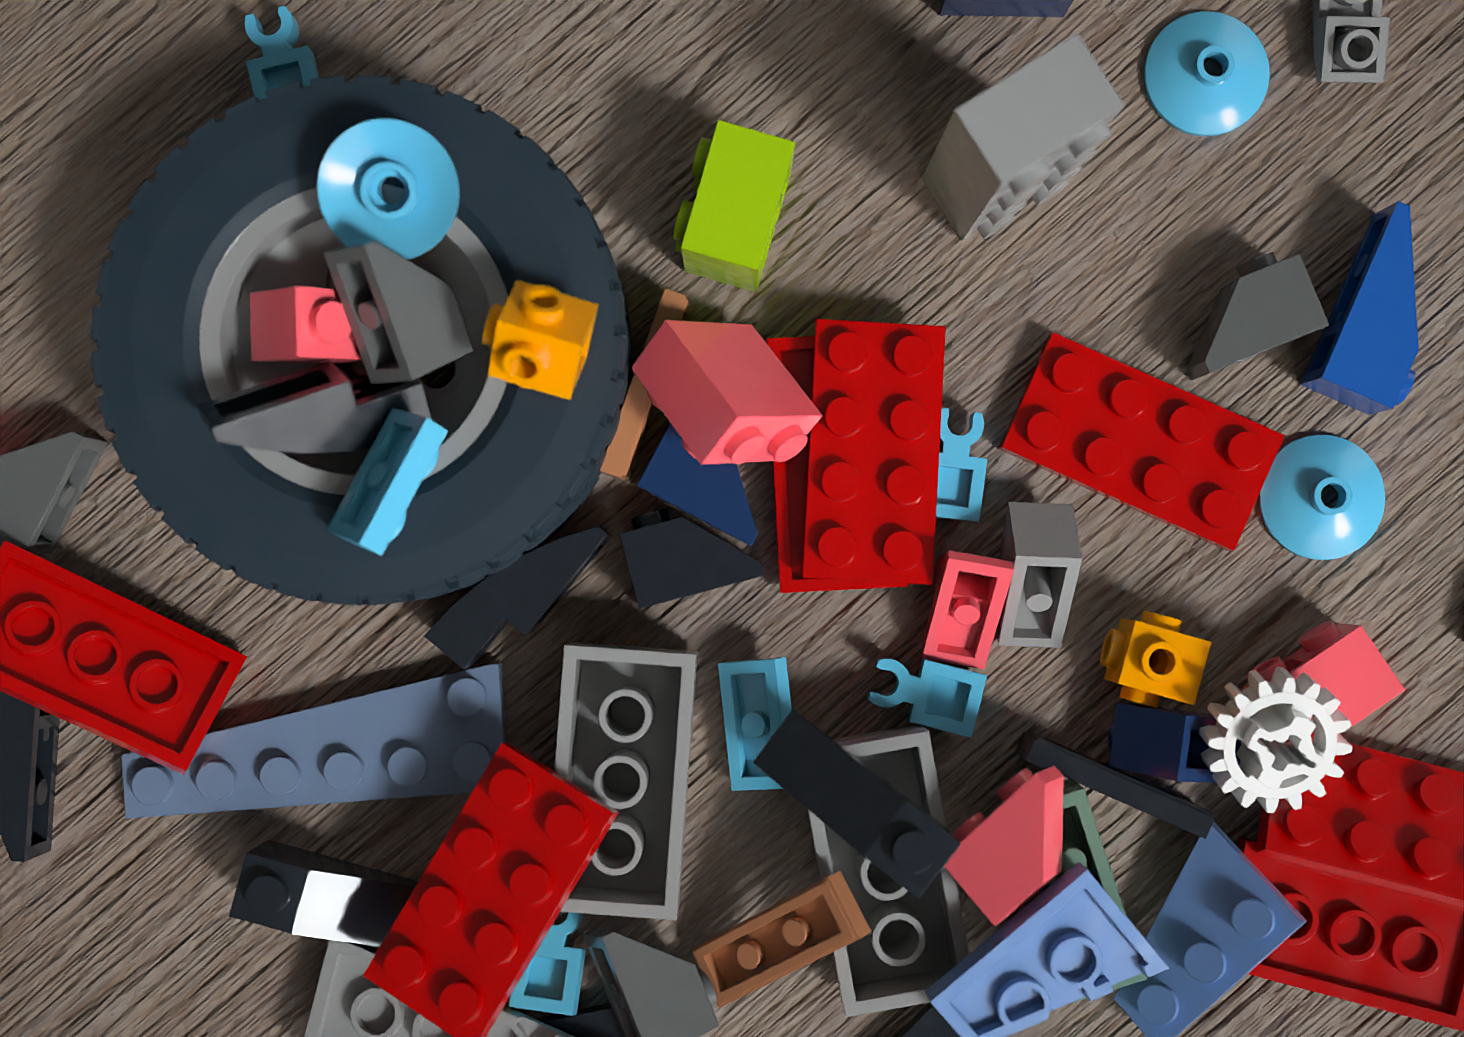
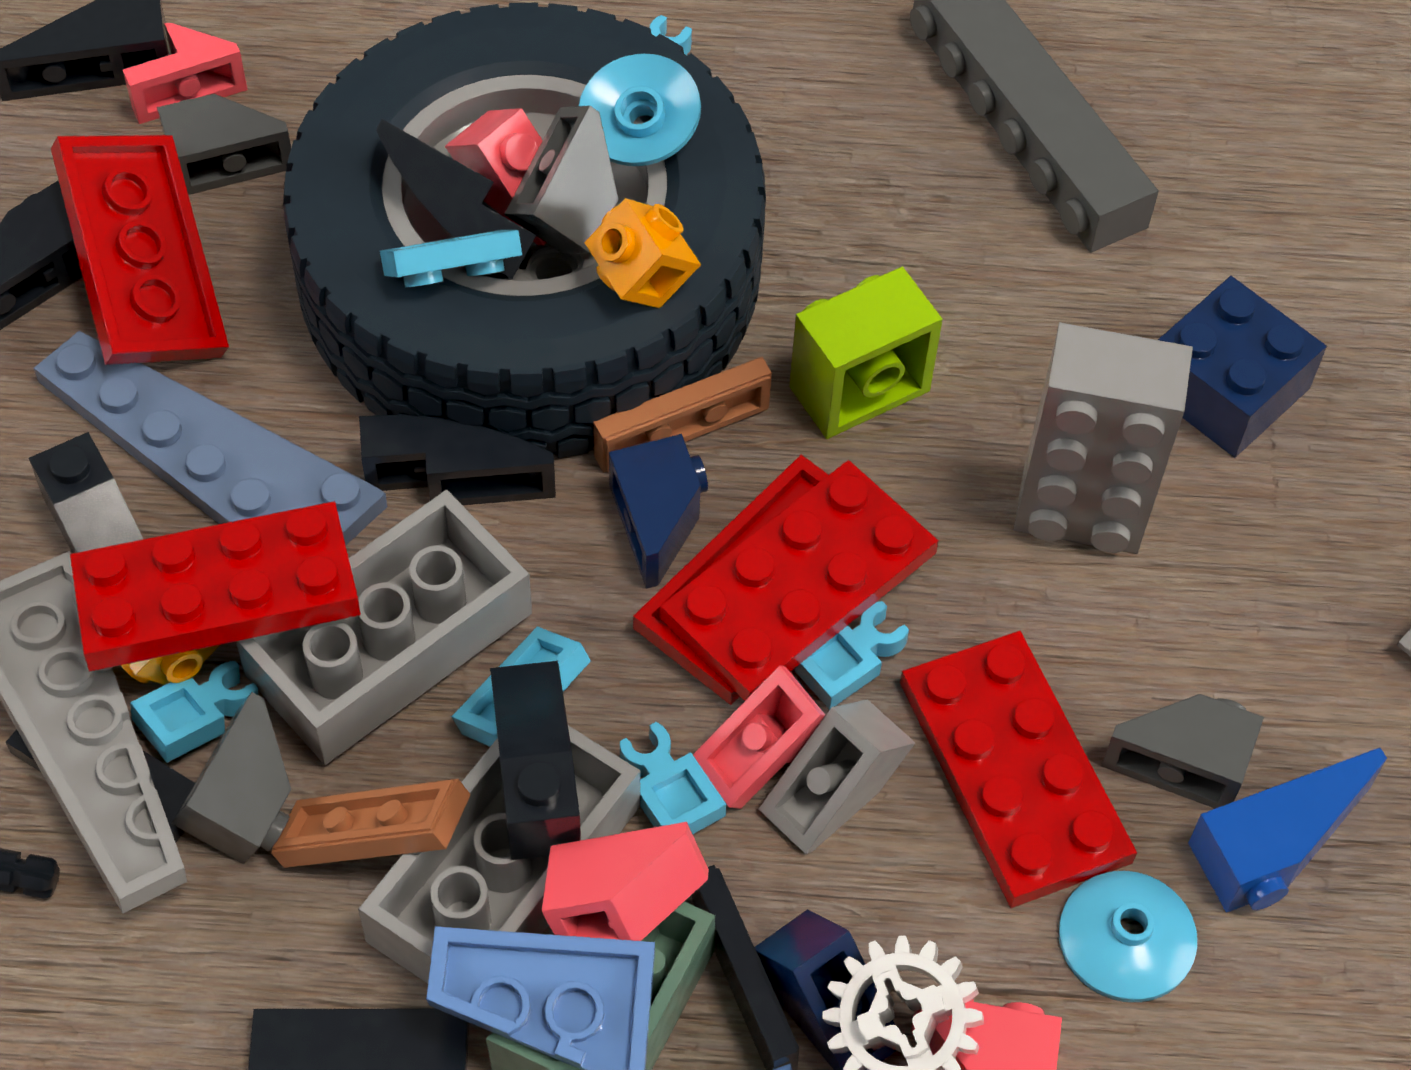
camera: 40 degrees right, 30 degrees down
black slope [620,509,765,609] -> none
coral brick [631,320,823,465] -> none
light orange brick [1100,610,1212,708] -> none
medium azure dish [1143,11,1270,137] -> none

